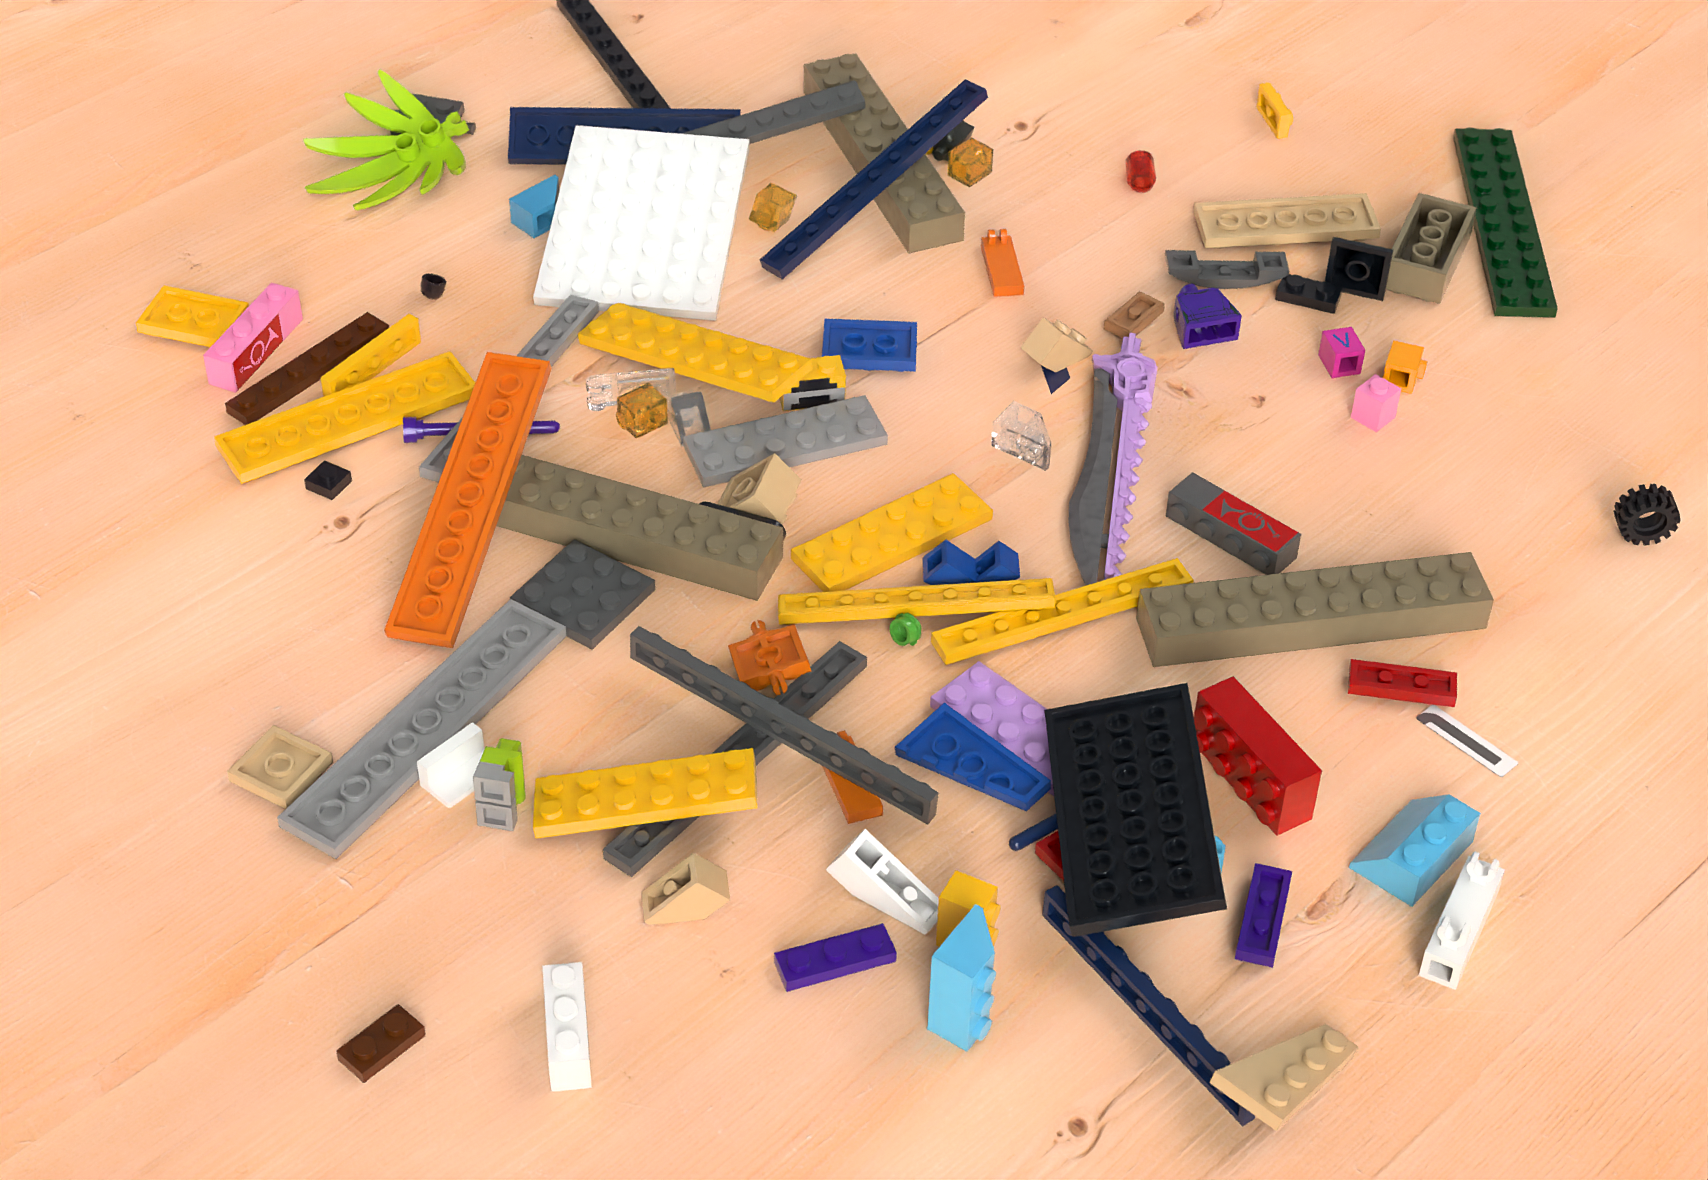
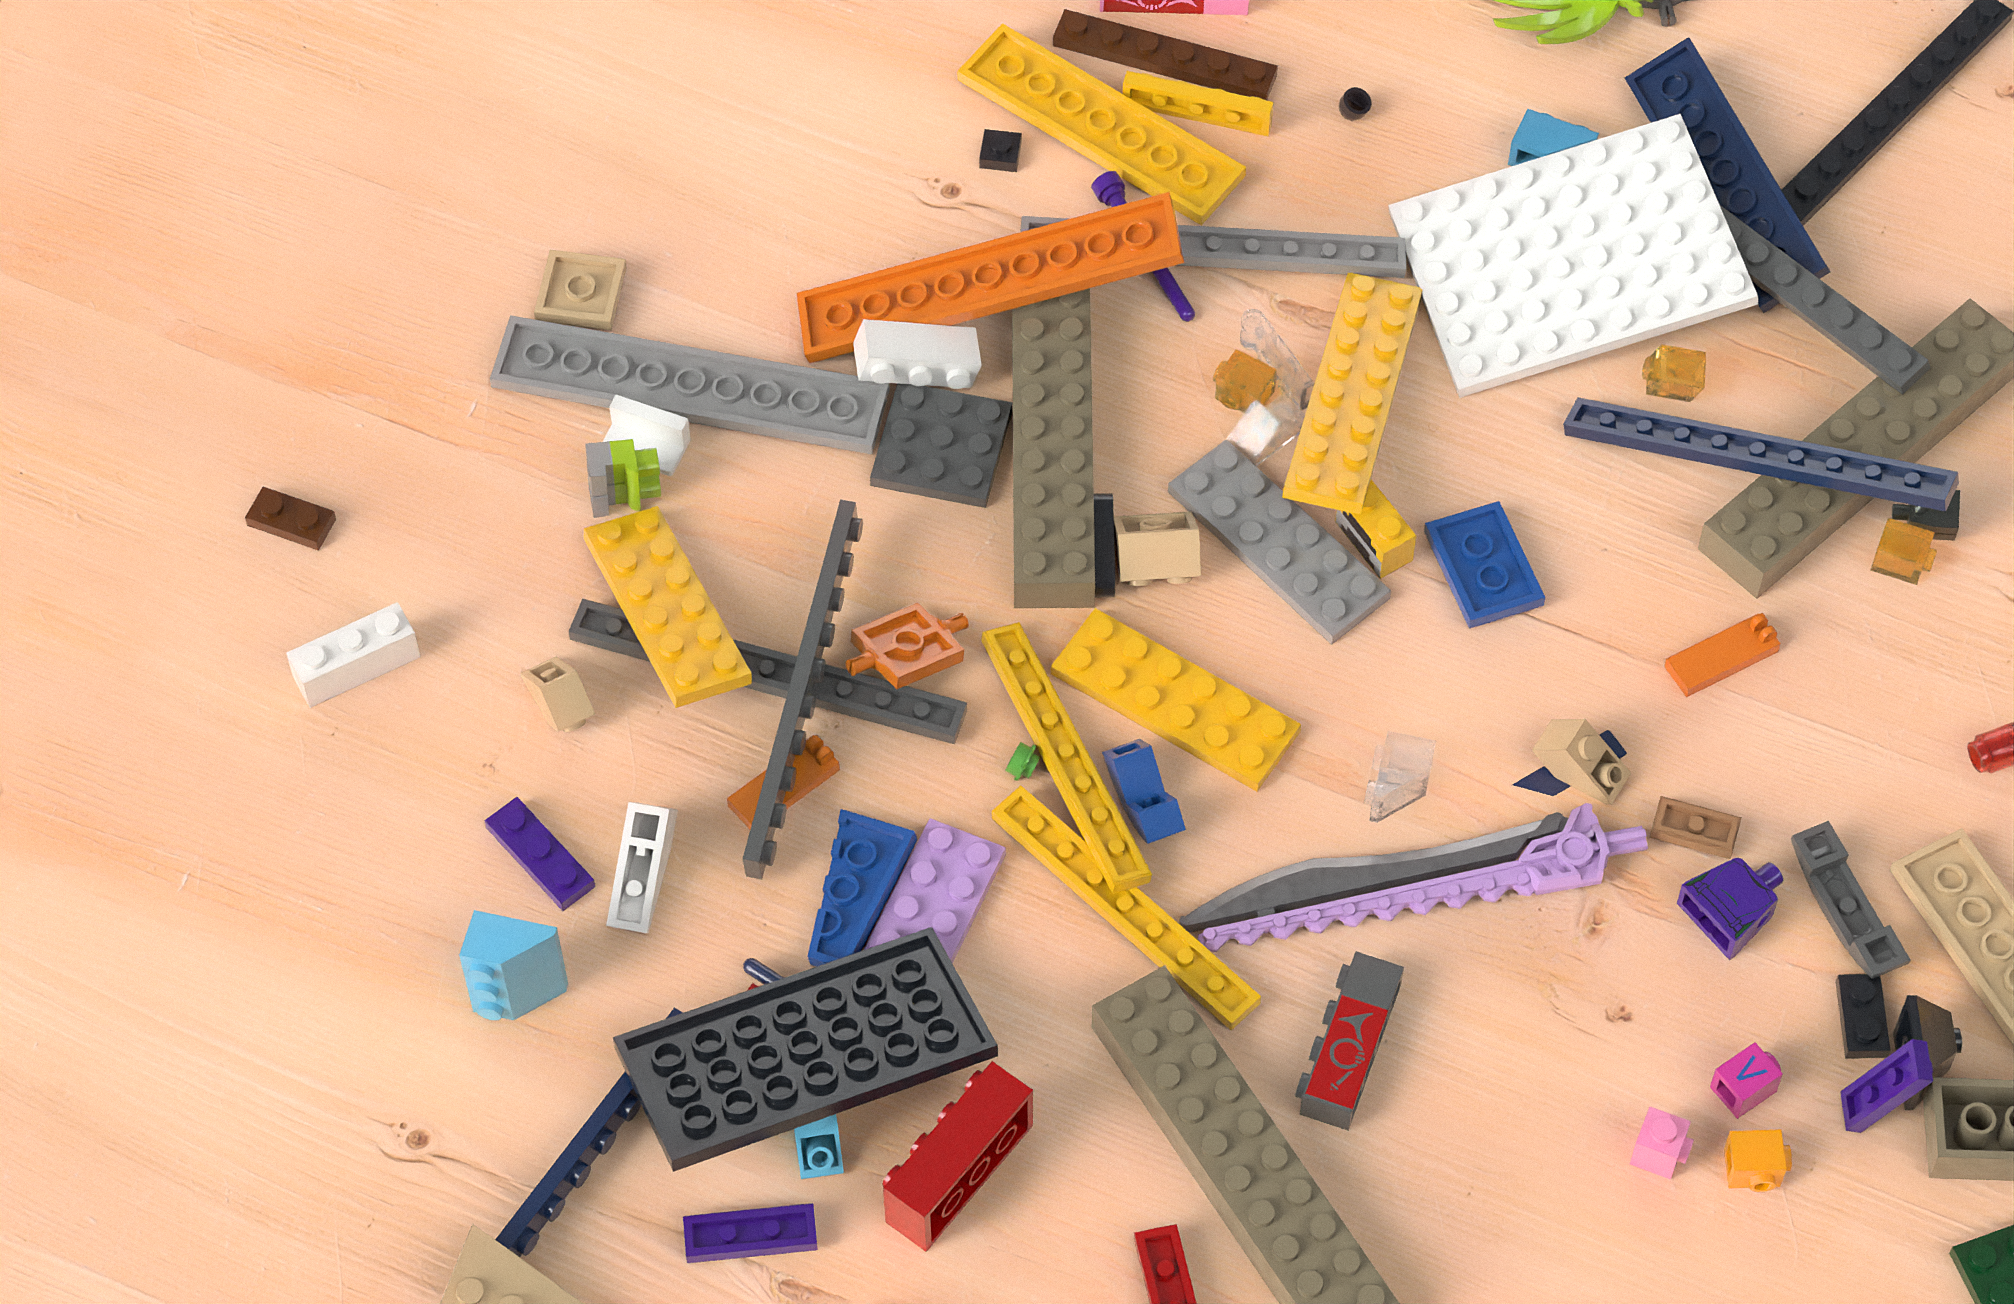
camera: 70 degrees right, 15 degrees up
yellow brick [936,870,1001,947] -> none
none -> white brick [853,319,982,389]
none -> dark purple plate [1840,1039,1933,1133]

